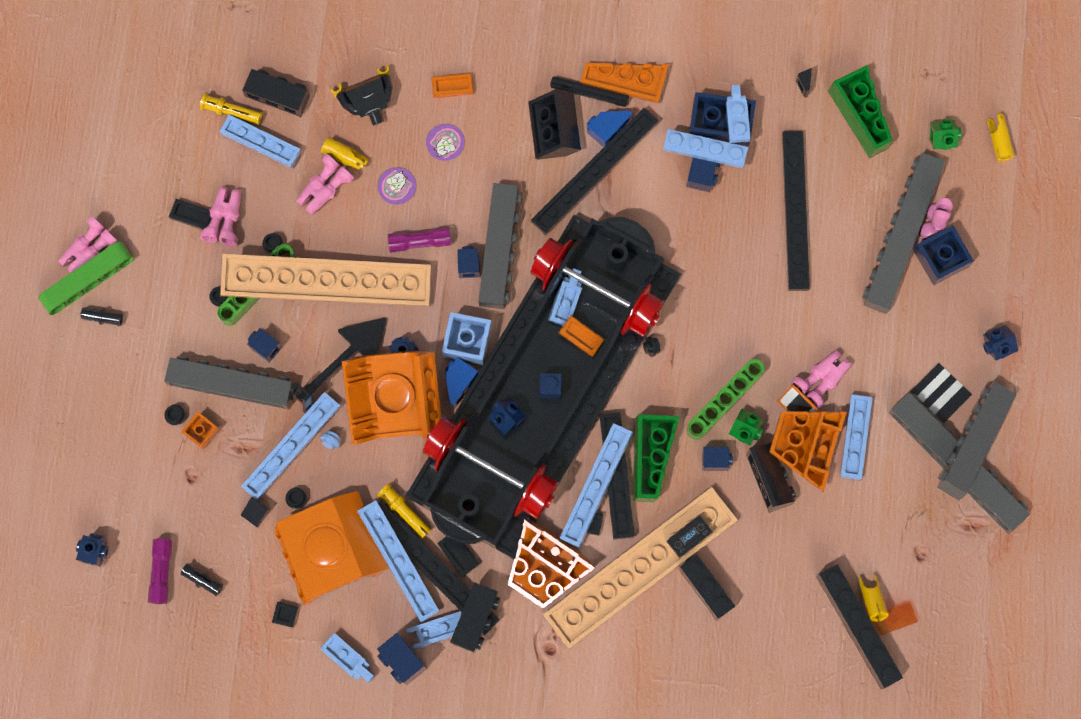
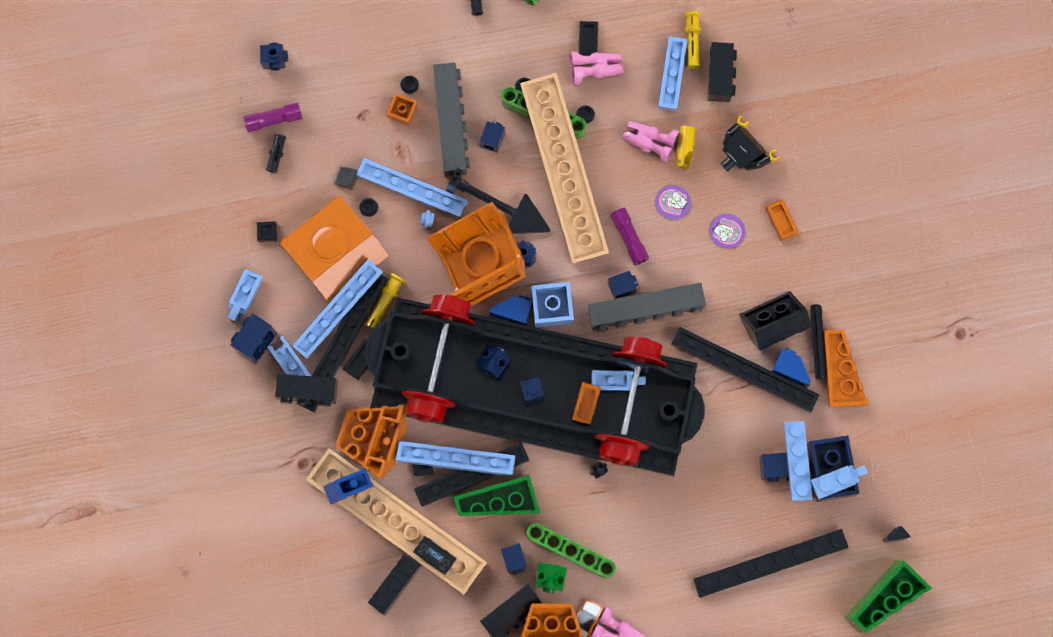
camera: 70 degrees right, 0 degrees up
none -> blue slope [323,468,373,505]

